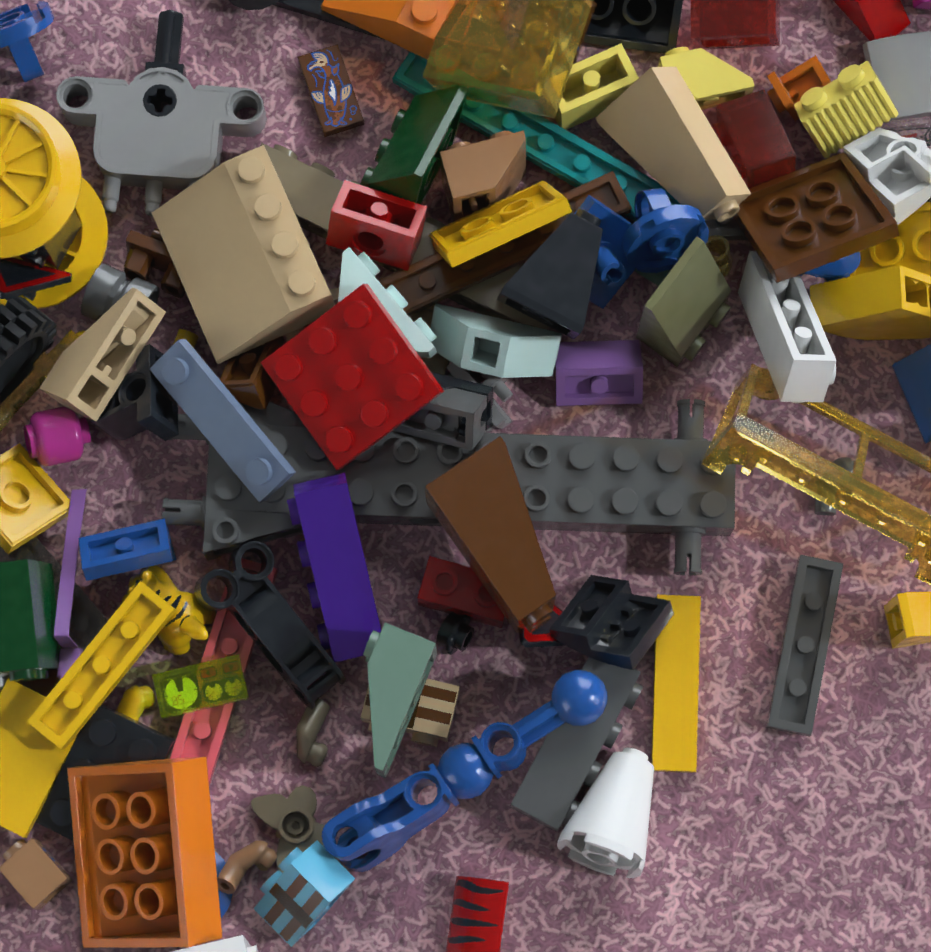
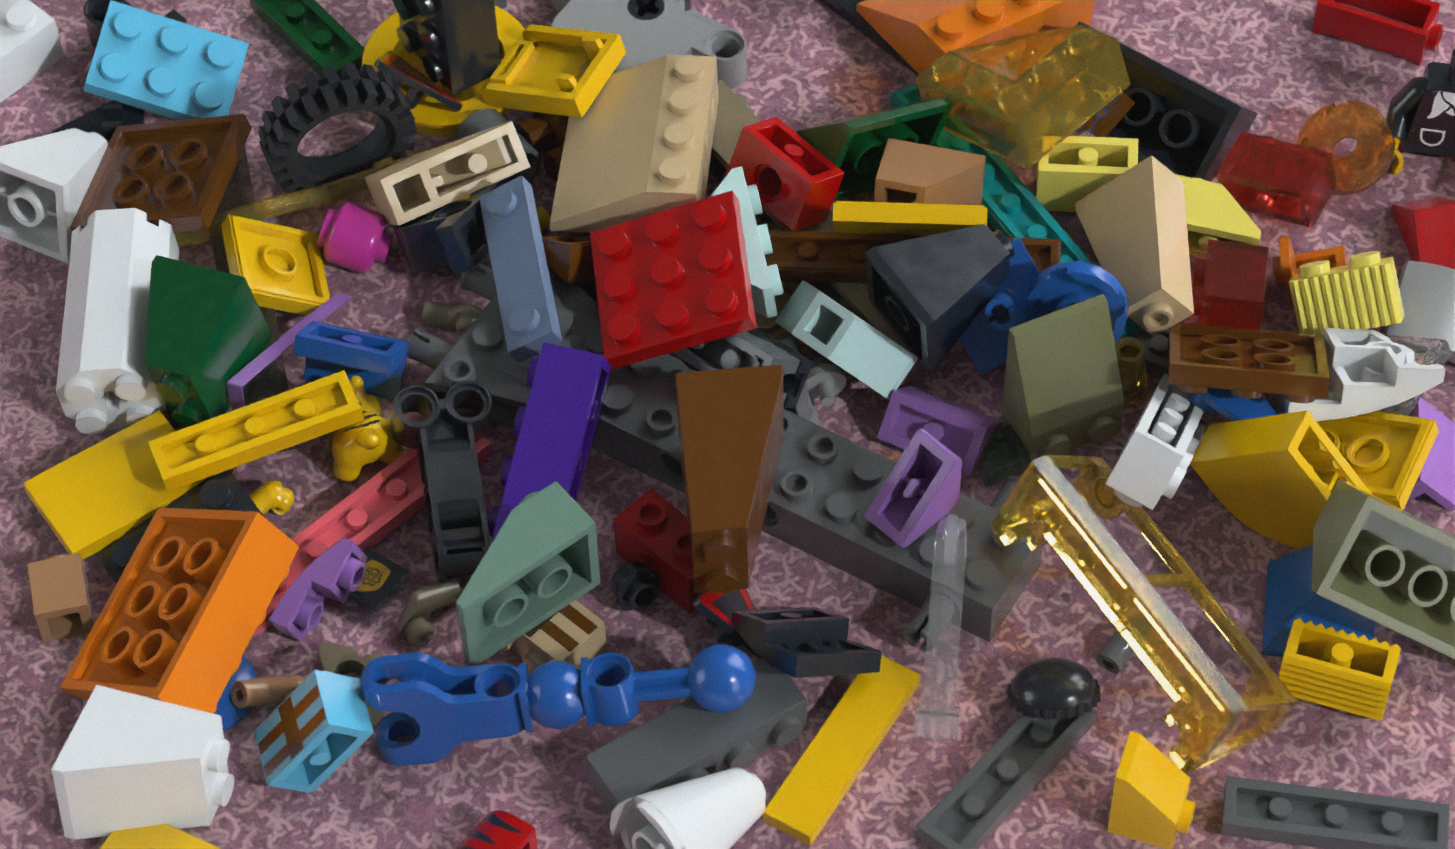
camera: 30 degrees right, 25 degrees down
clear neon green tile [152,654,250,719] -> none
tile [298,44,364,138] -> none
none -> medium lavender slope [268,538,368,642]
none -> tile [347,546,410,617]
none -> dark tan arm [422,301,483,338]
none -> yellow container [481,24,627,118]
none -> medium lavender slope [864,429,962,547]
none -> clear piece [914,514,967,741]
none -> tile [981,424,1033,488]
none -> black hat [1007,657,1101,720]

